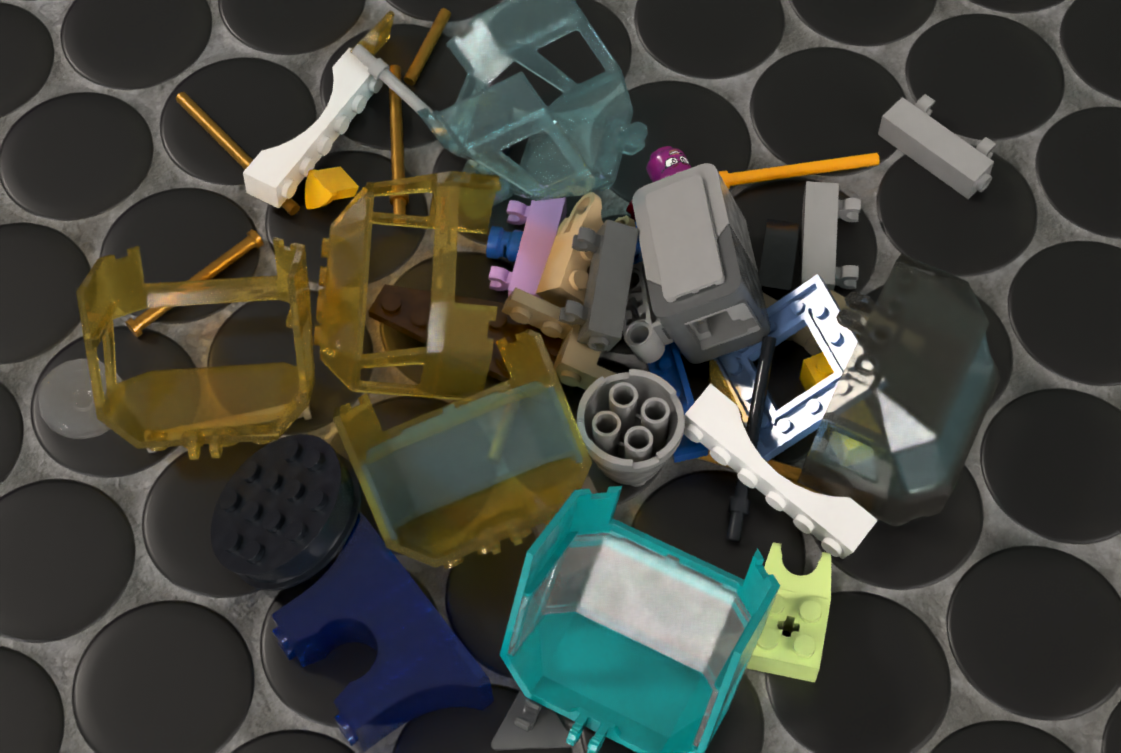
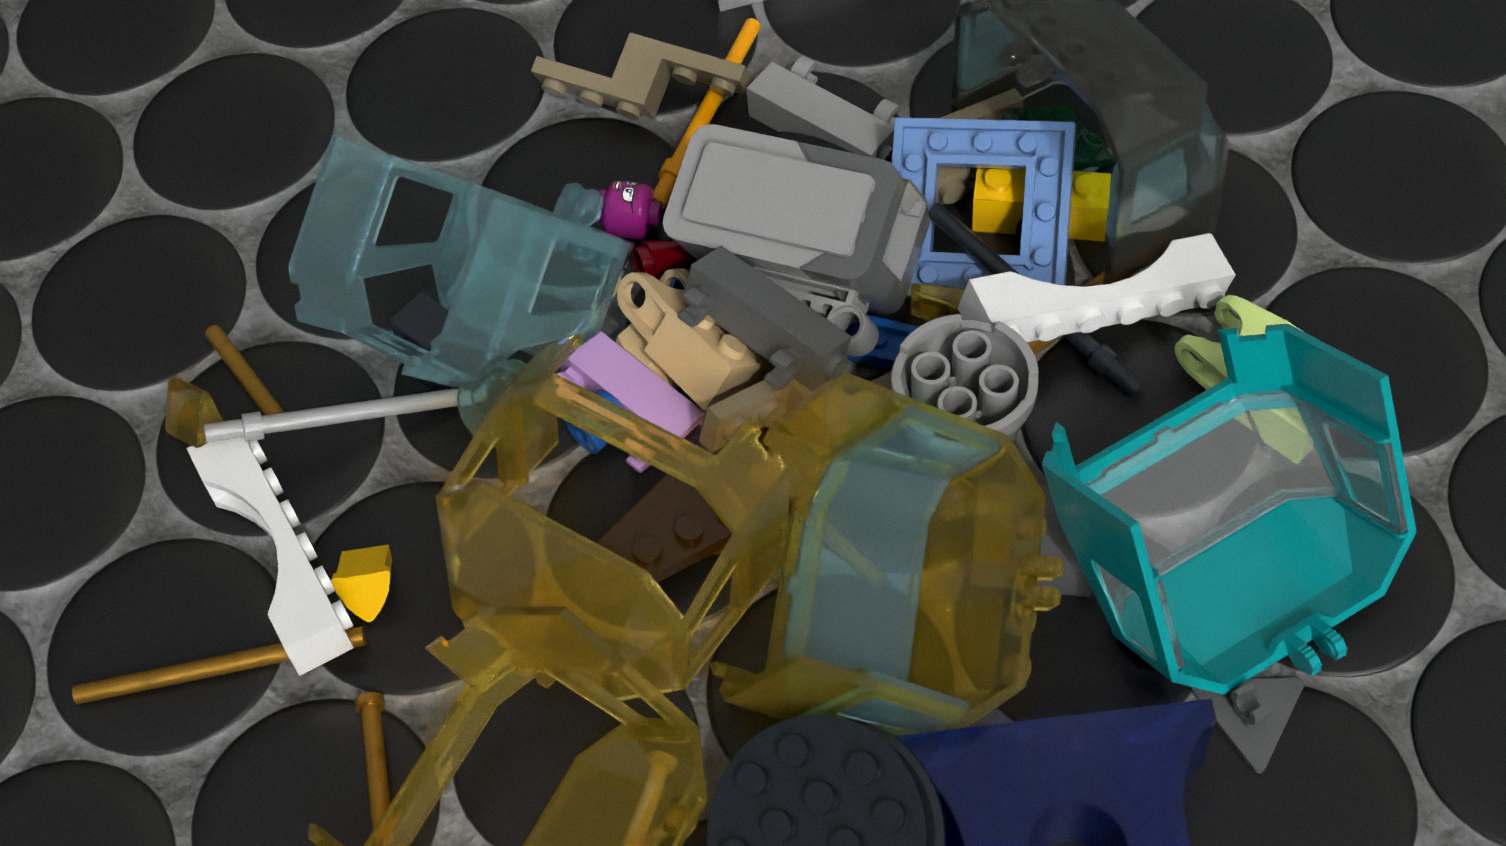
camera: 55 degrees left, 5 degrees down
pearl gold bar [389,65,409,226] -> none
none -> dark tan bracket [531,32,753,120]

